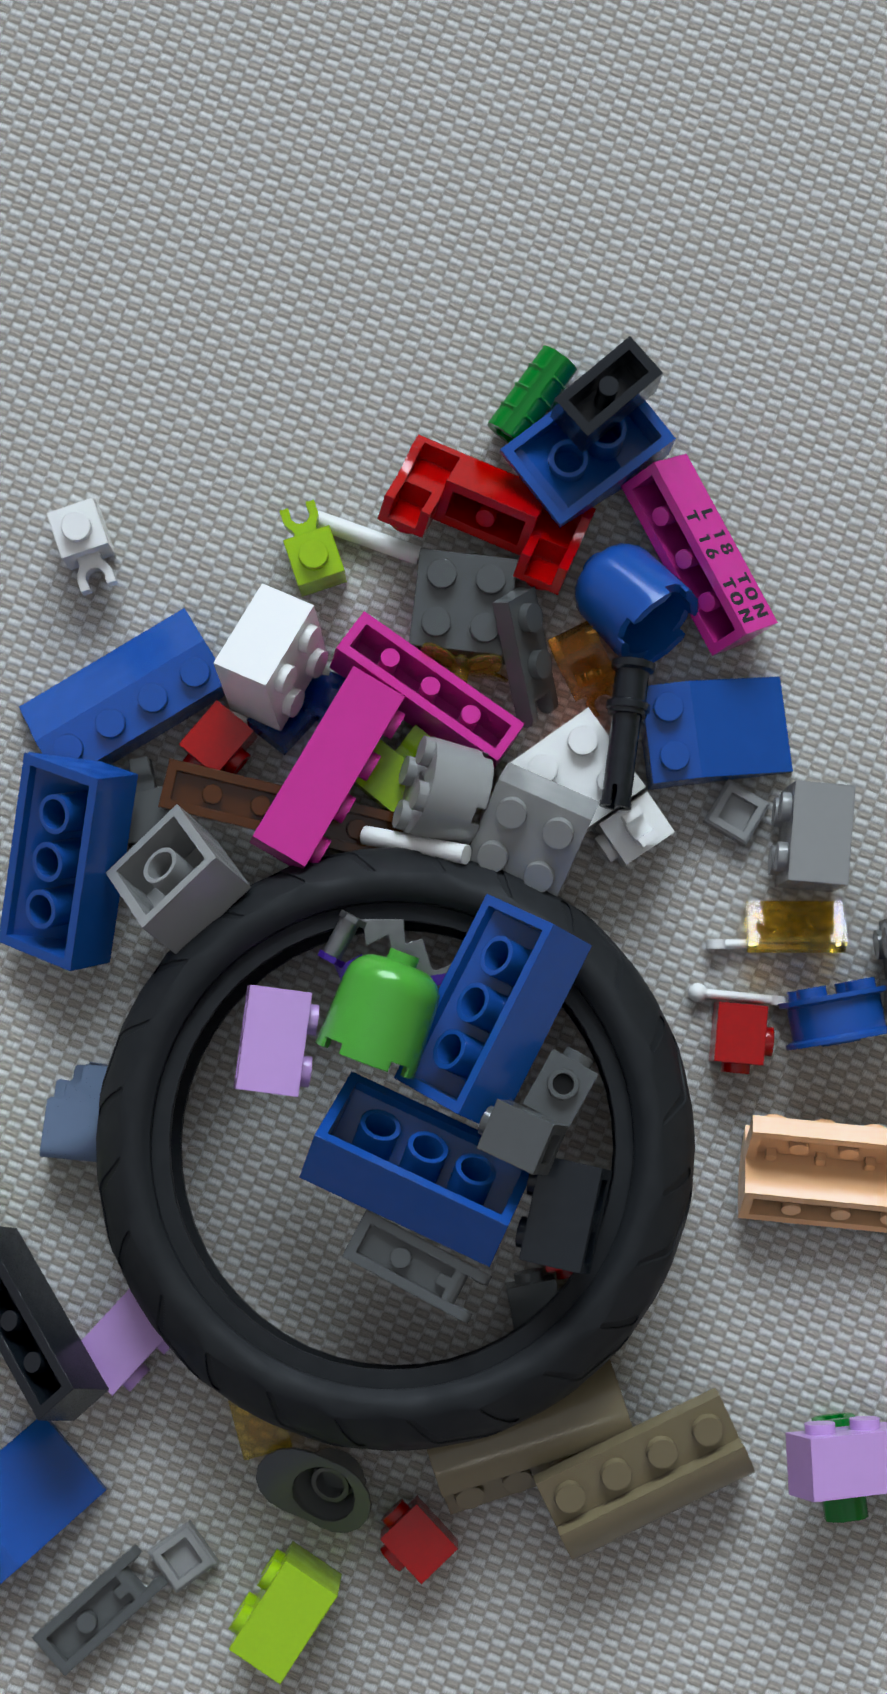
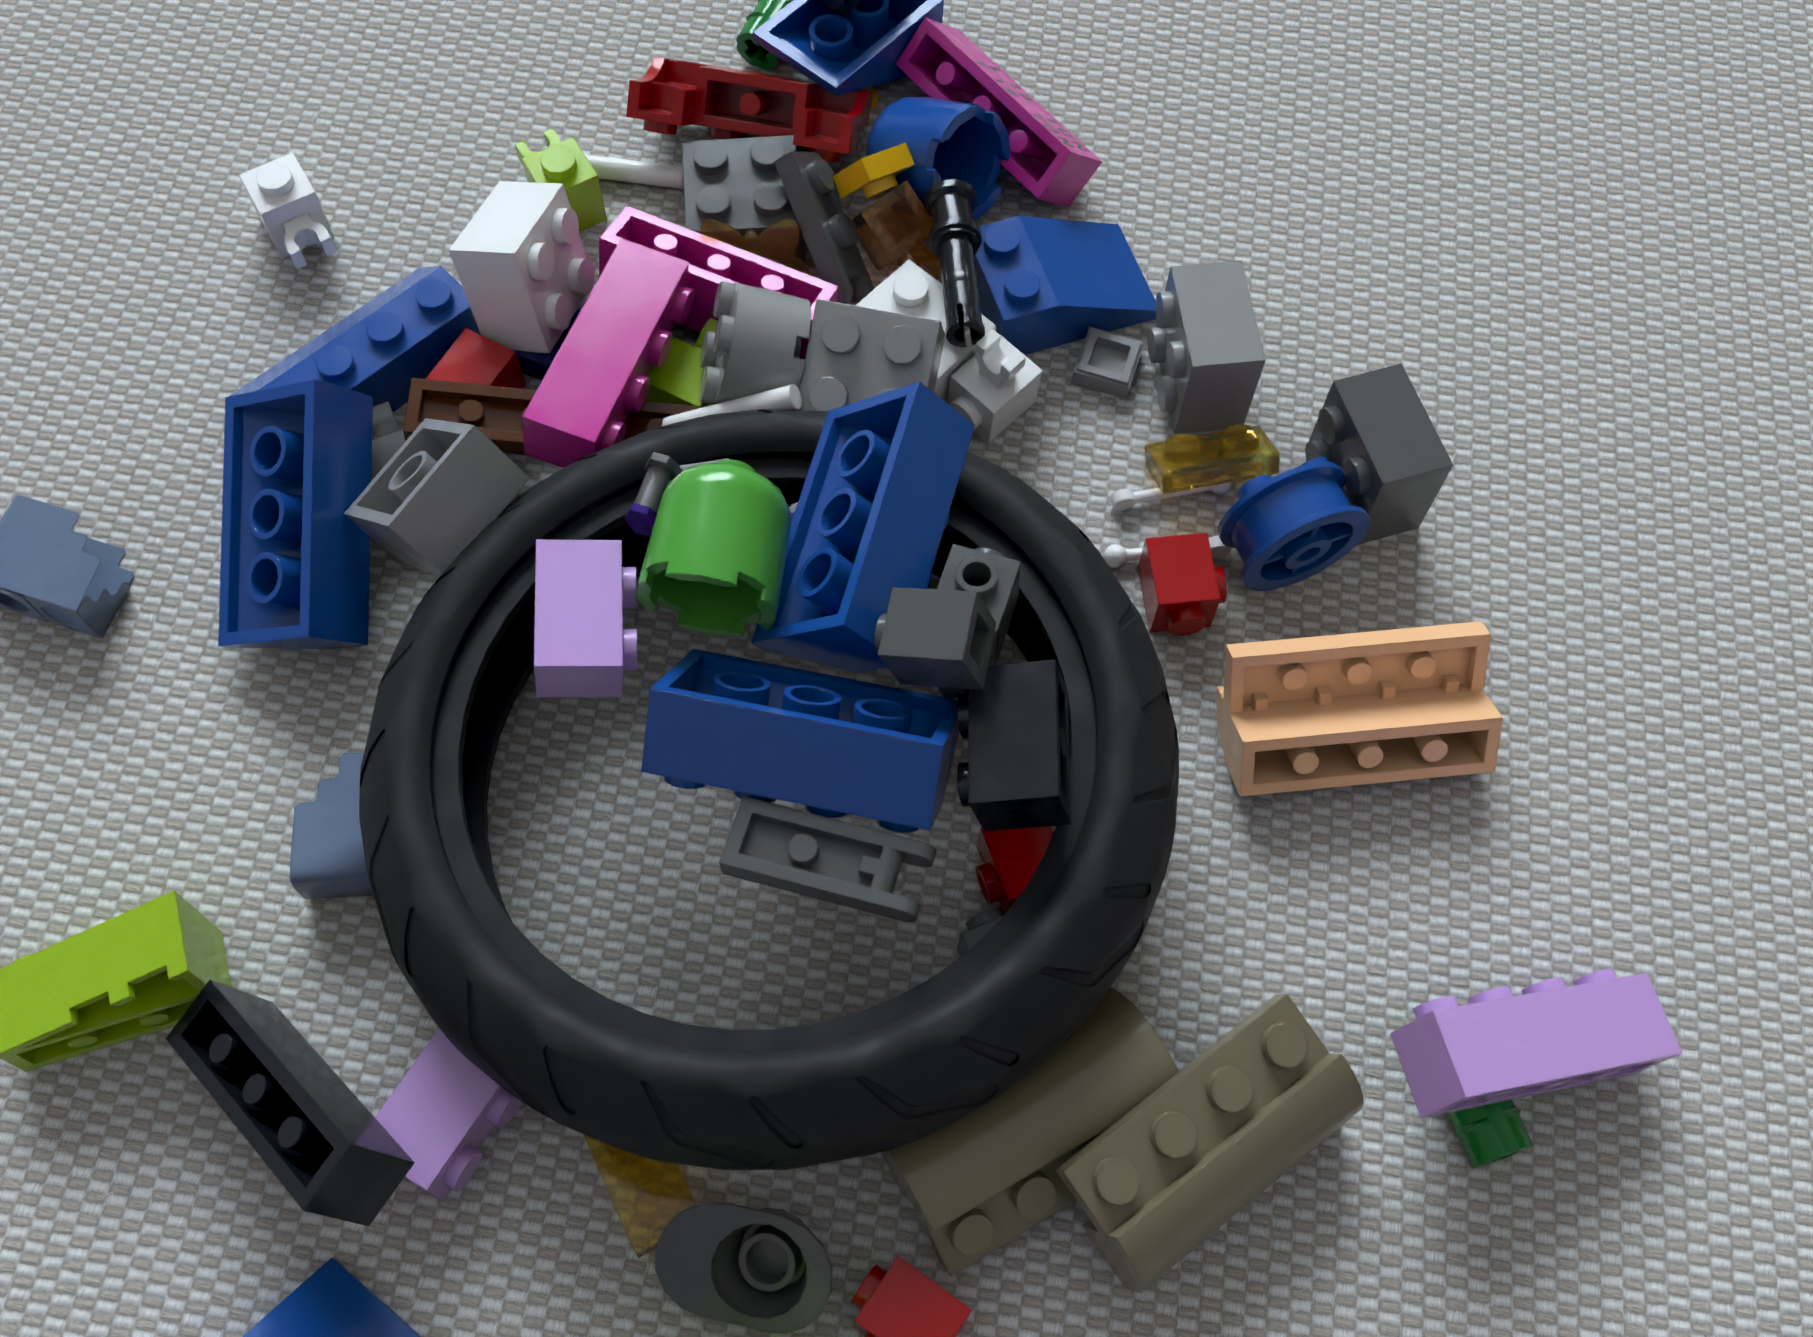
camera: 15 degrees left, 20 degrees down
none -> yellow plate [832,142,915,200]

